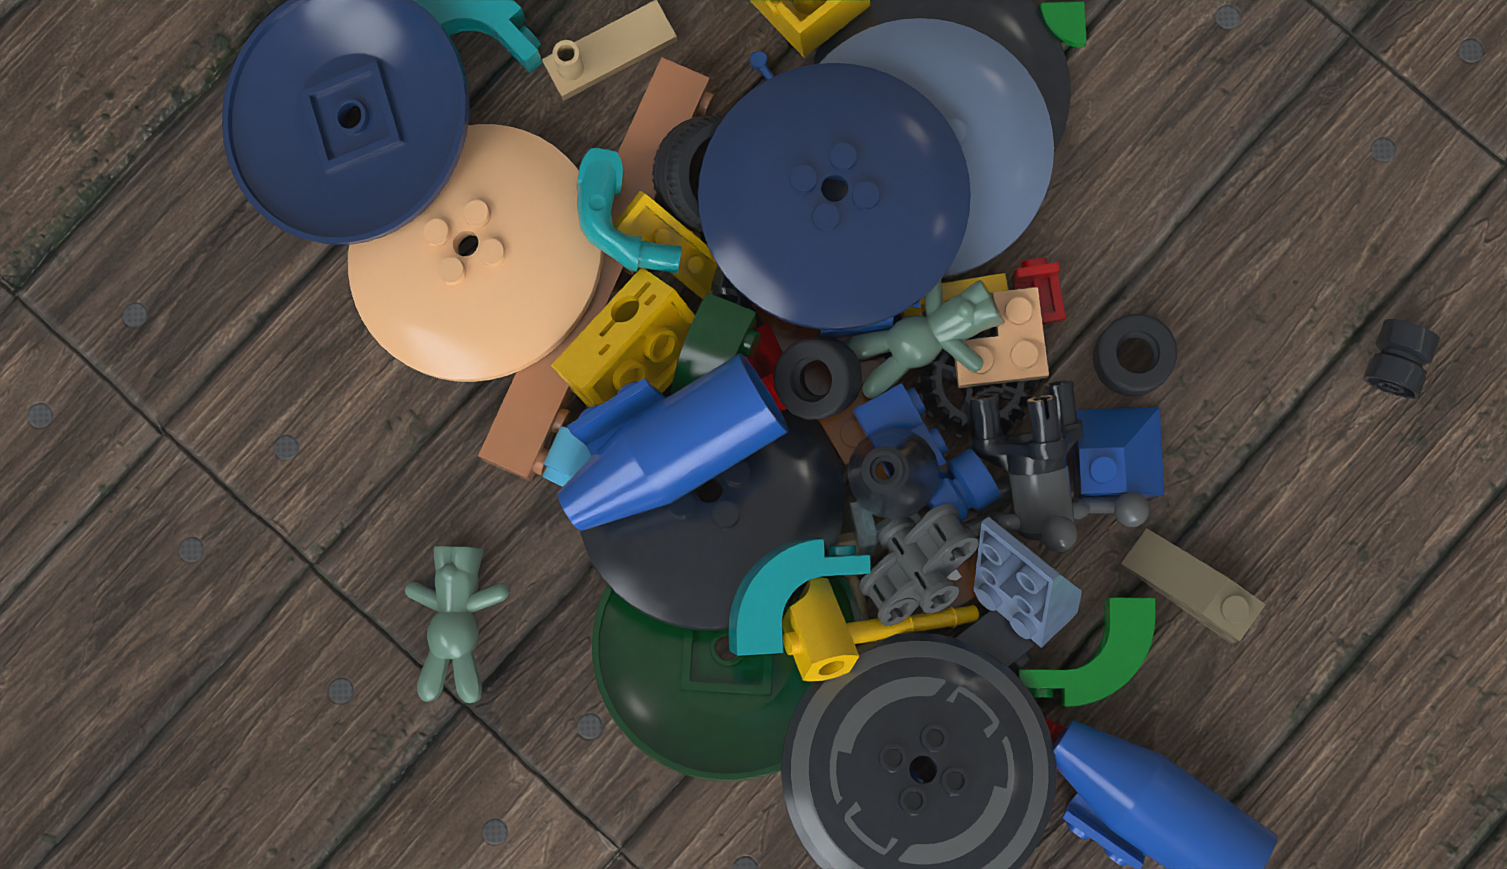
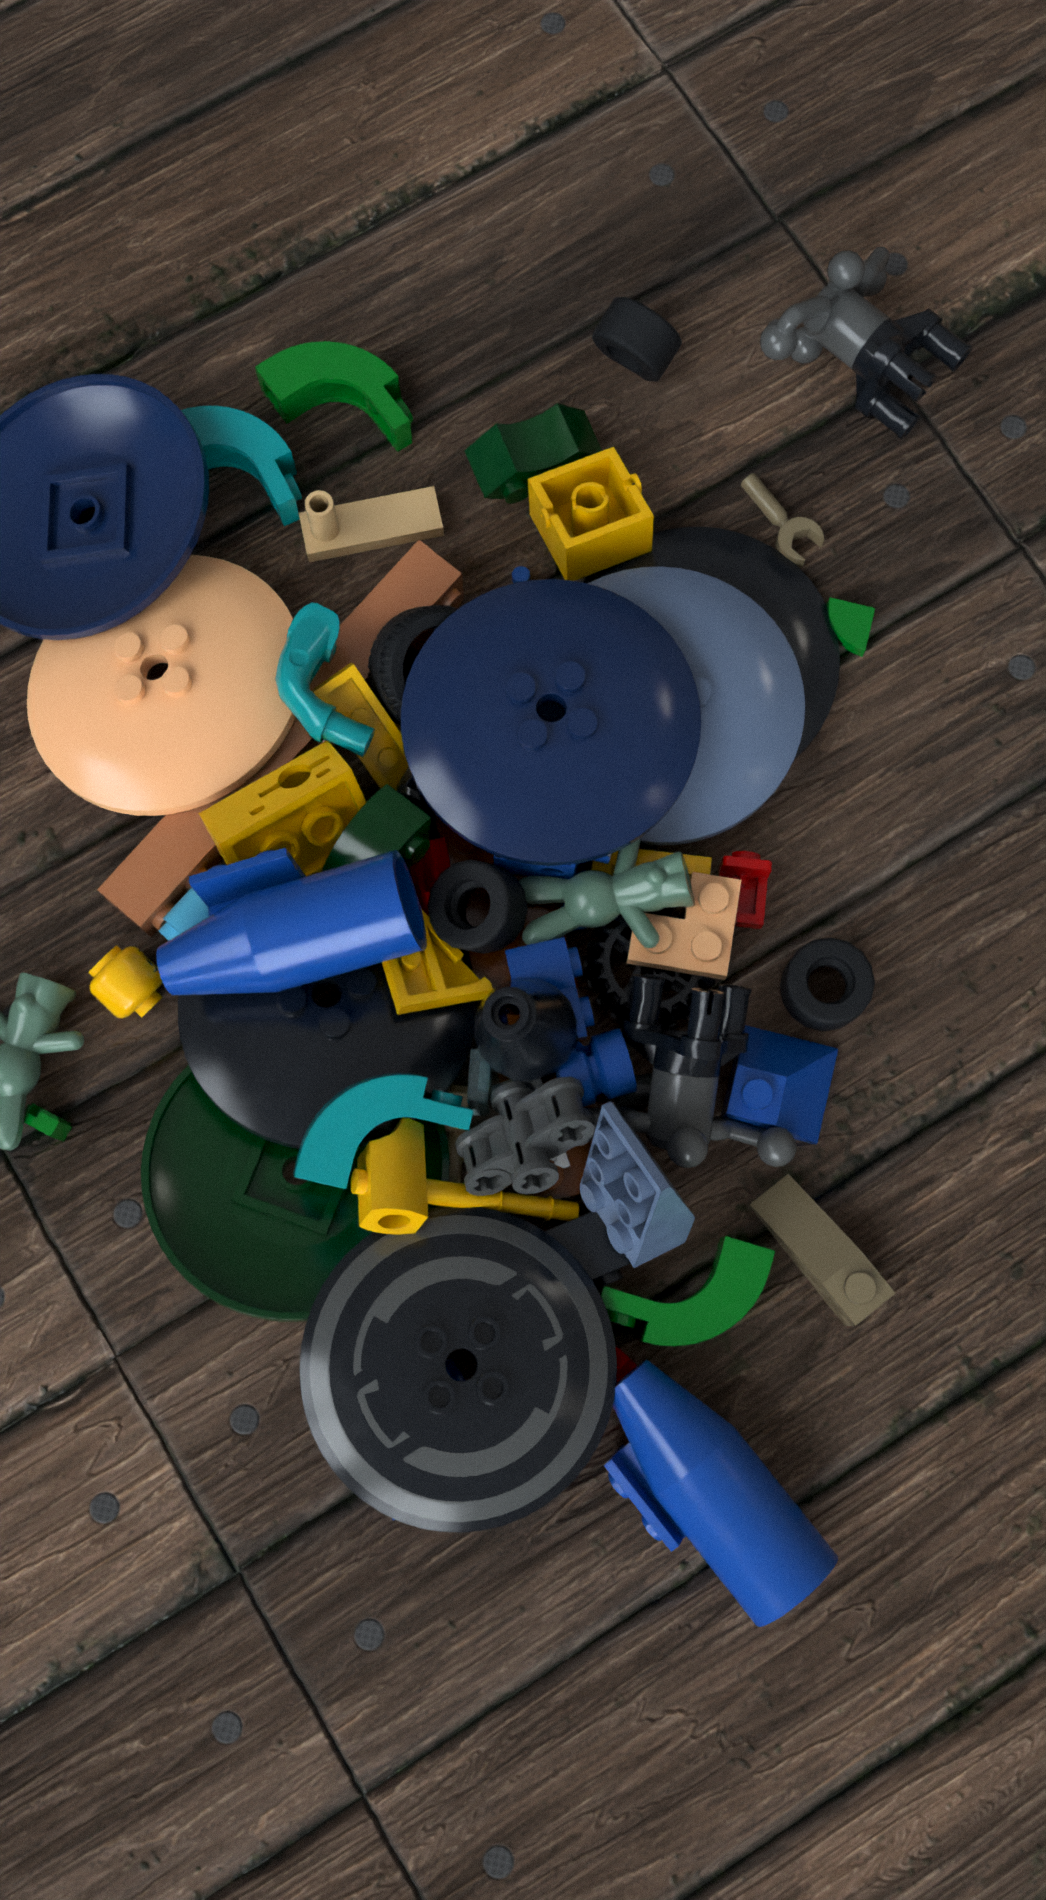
camera: 10 degrees right, 5 degrees down
none -> green tile [24,1103,72,1142]
none -> yellow head [88,945,163,1019]
none -> yellow wing [382,909,493,1015]

